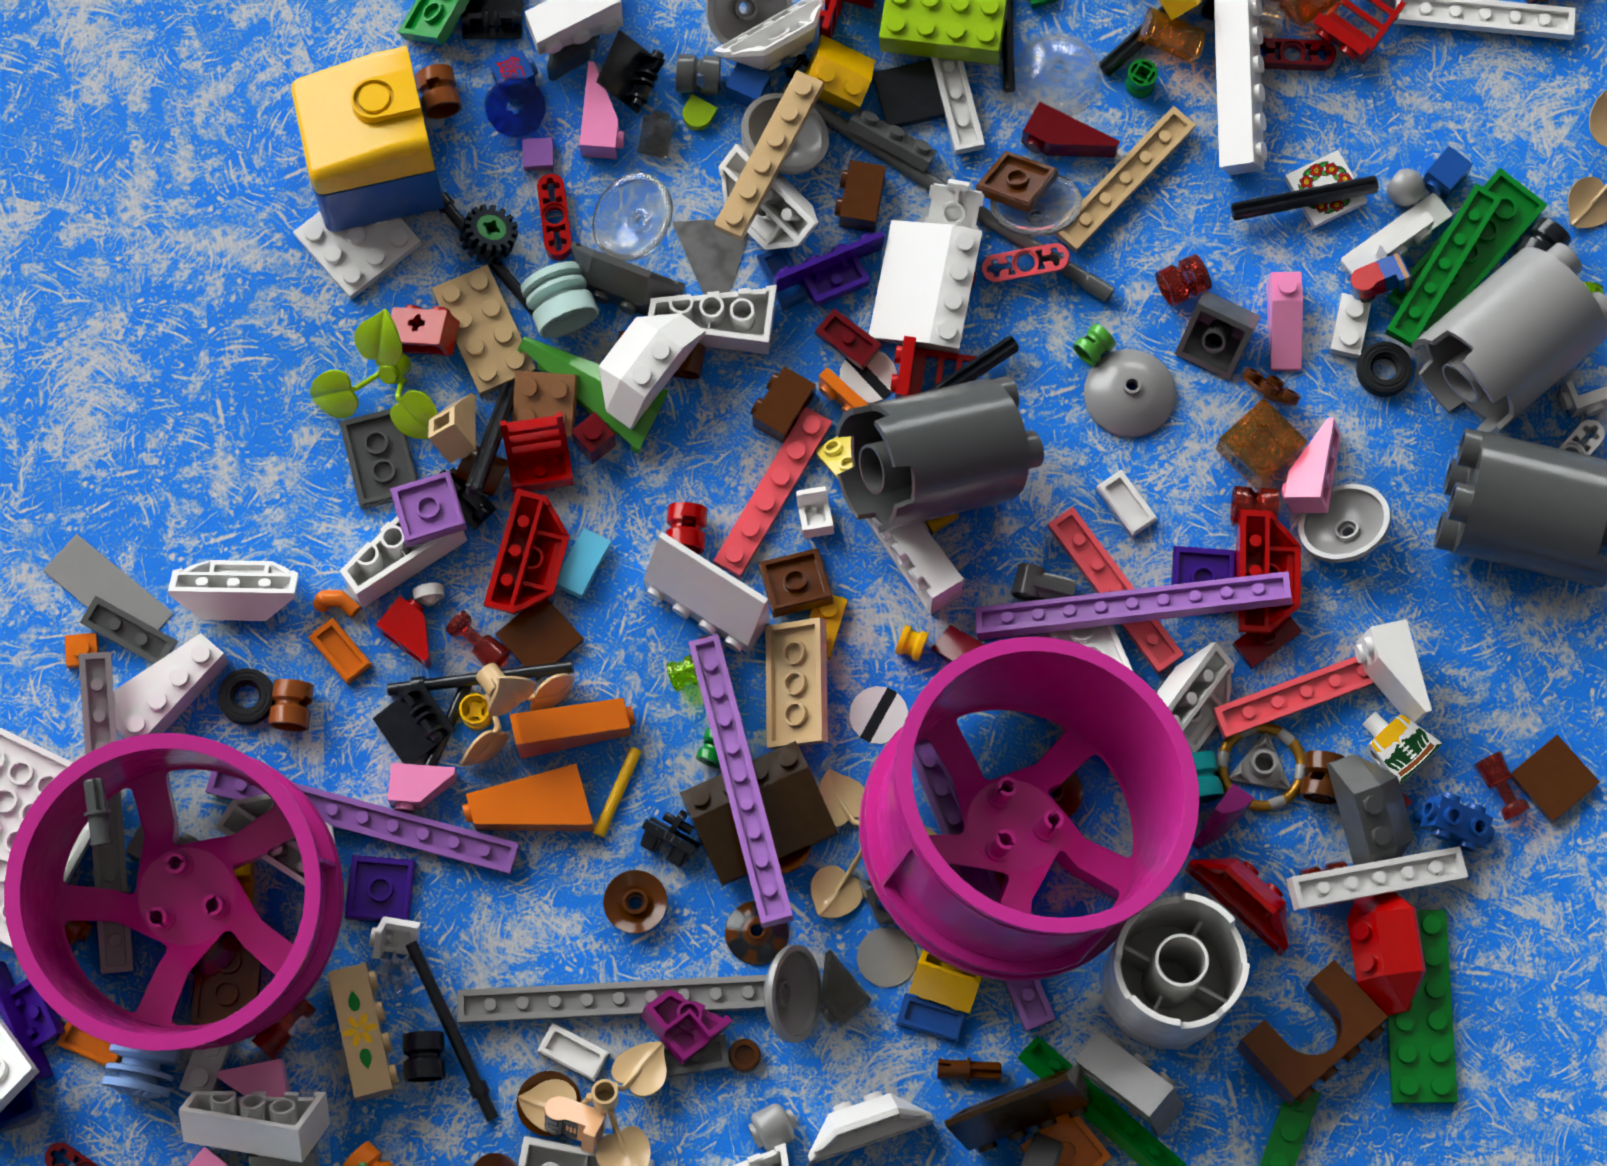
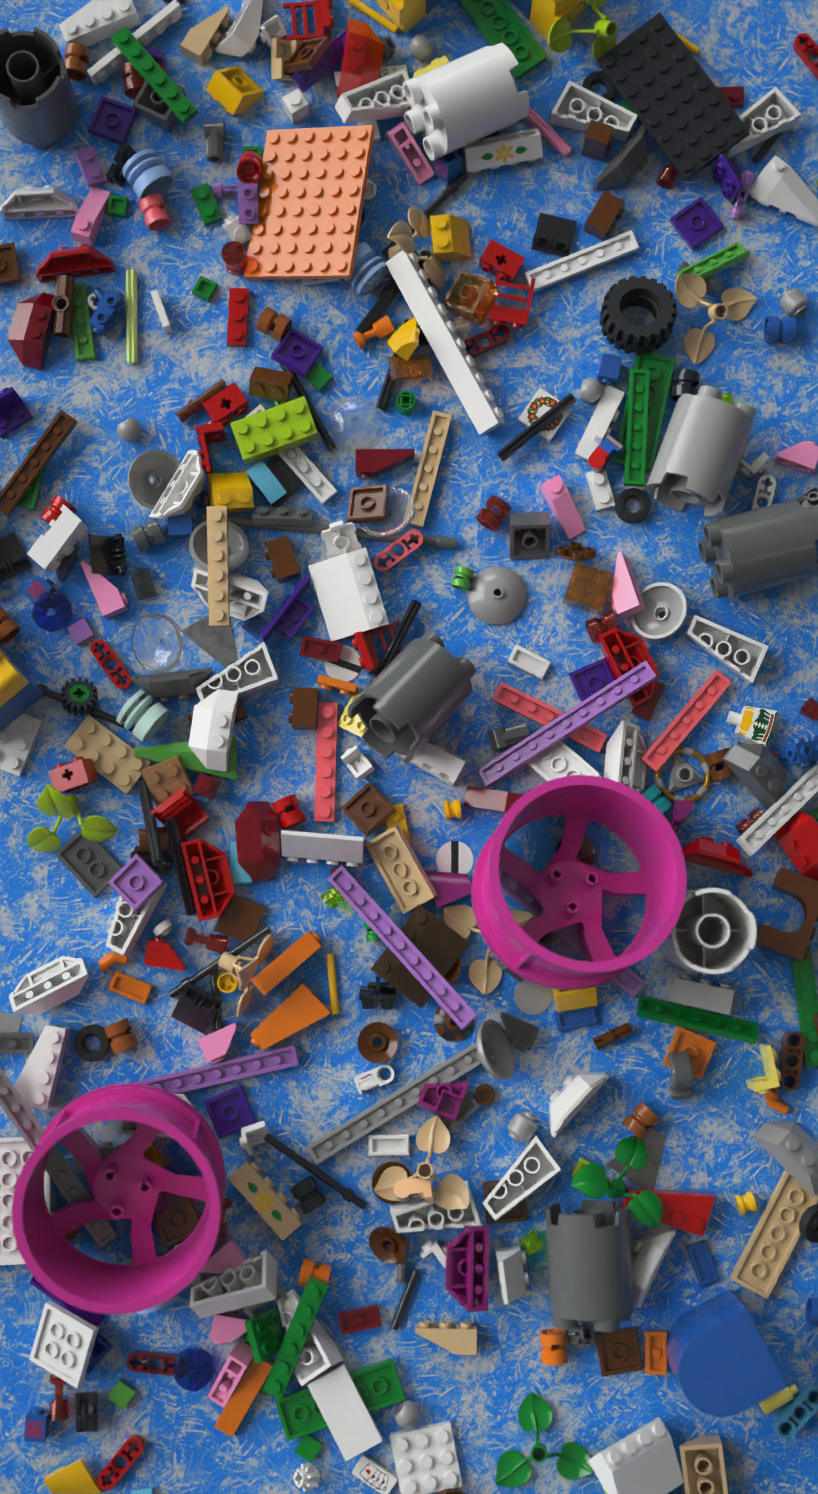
camera: 30 degrees left, 10 degrees up
dark grey axle [84,778,113,846] -> none
tan slope [428,393,476,463] -> none
lime tile [682,94,718,131] -> none
dark brown slope [944,1064,1093,1153] -> none
white slope [1355,619,1432,724] -> none
none -> black axle [165,818,197,916]
none -> dark red wedge [235,801,281,882]
none -> medium azure slope [246,460,287,504]
none -> white piece [354,1064,394,1094]
none -> magenta slope [424,871,471,908]
none -> black tyre [600,276,677,355]
none -> white wedge [684,615,769,683]

